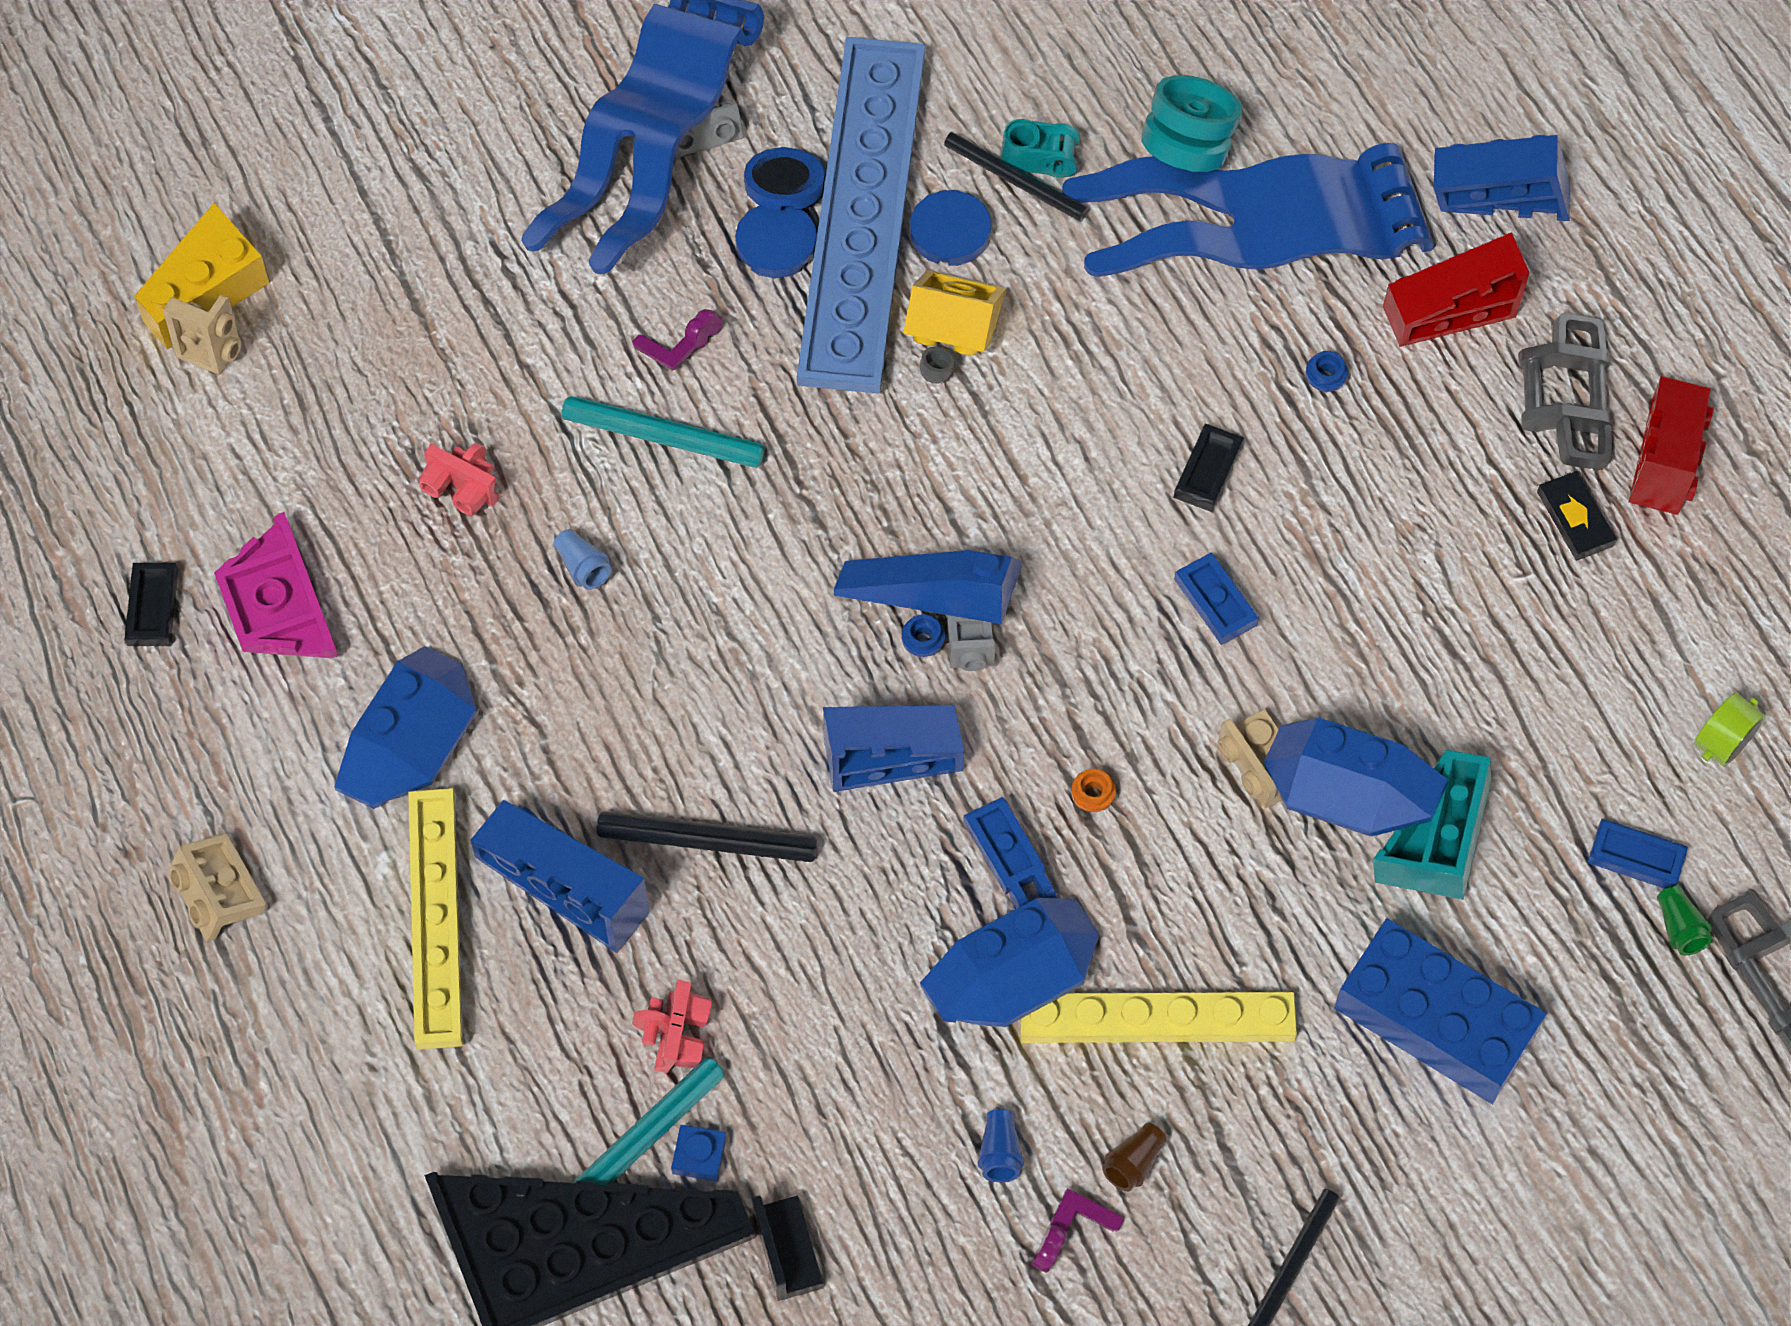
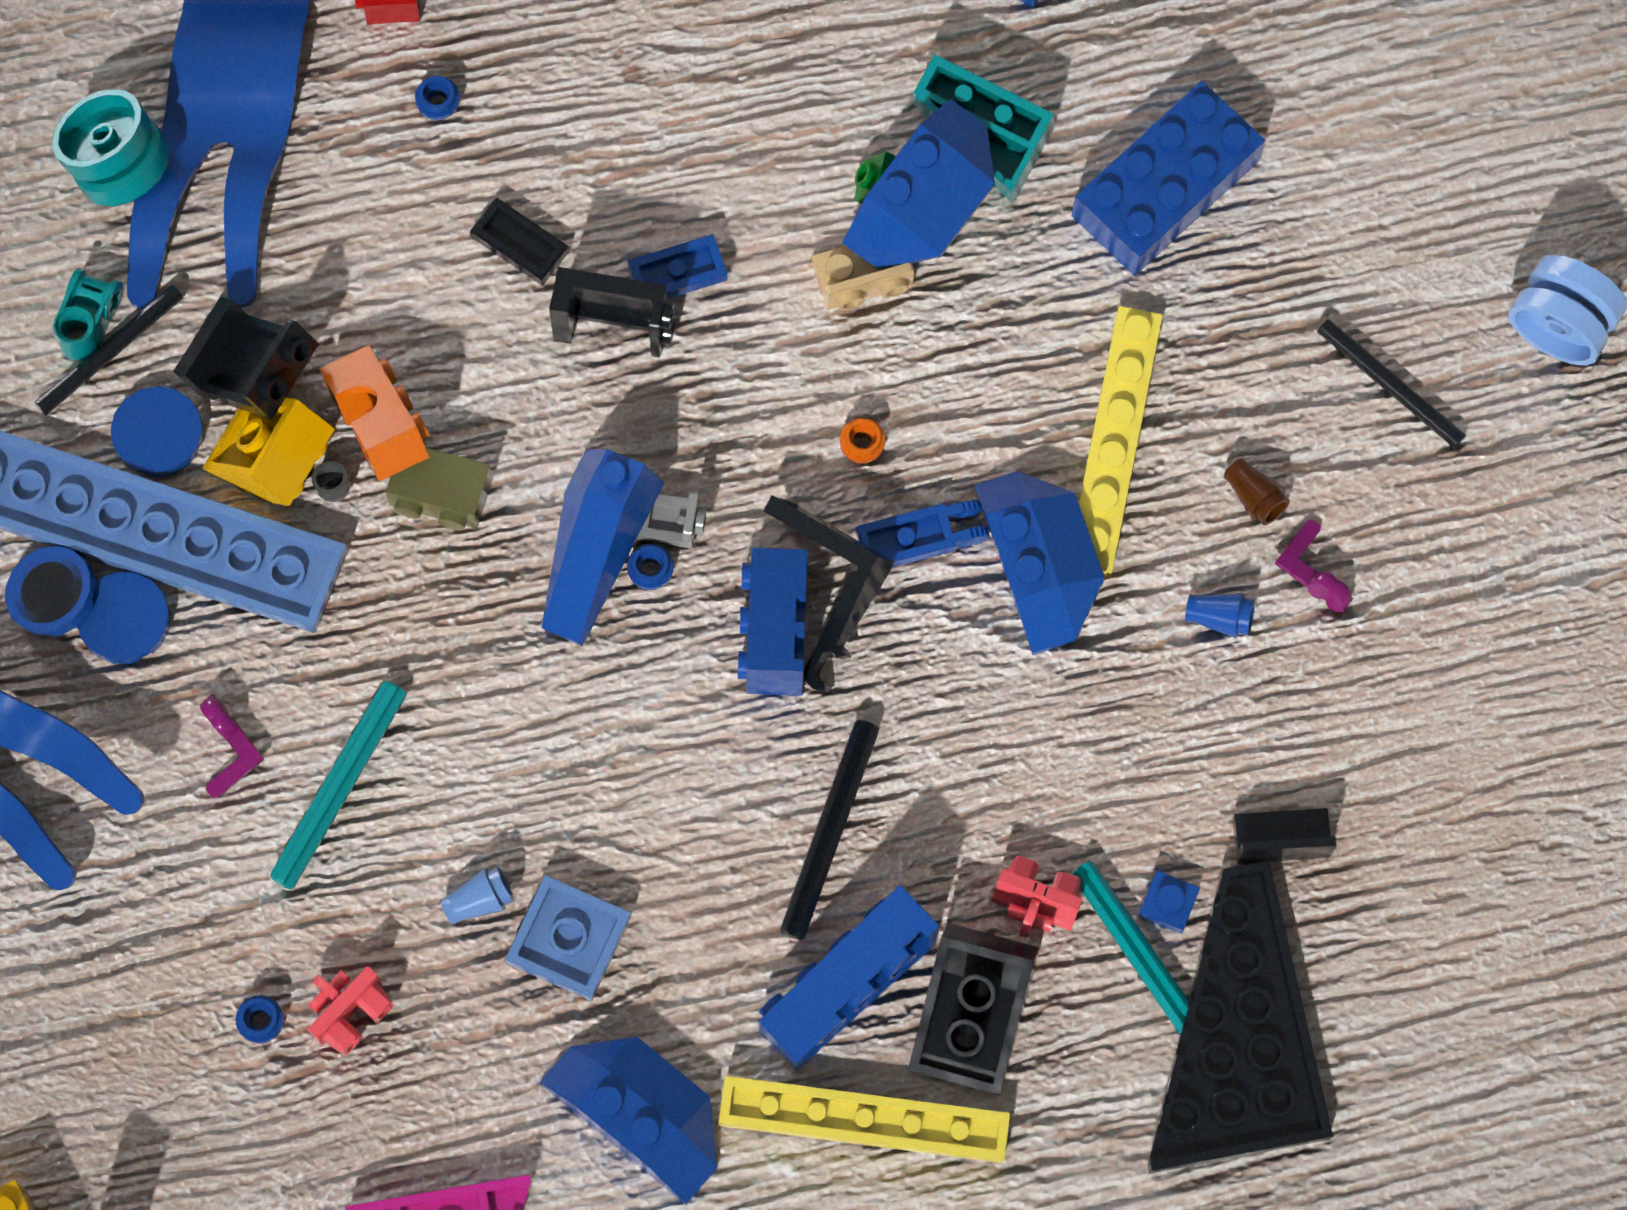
camera: 80 degrees left, 10 degrees up
none -> black panel [173,297,319,420]
none -> blue plate [235,995,284,1044]
none -> orange arch [319,345,430,482]
none -> olive brick [386,447,493,530]
none -> medium blue plate [505,875,631,1001]
none -> black panel [549,267,675,358]
none -> black hinge [763,495,895,693]
none -> black slope [908,923,1040,1095]

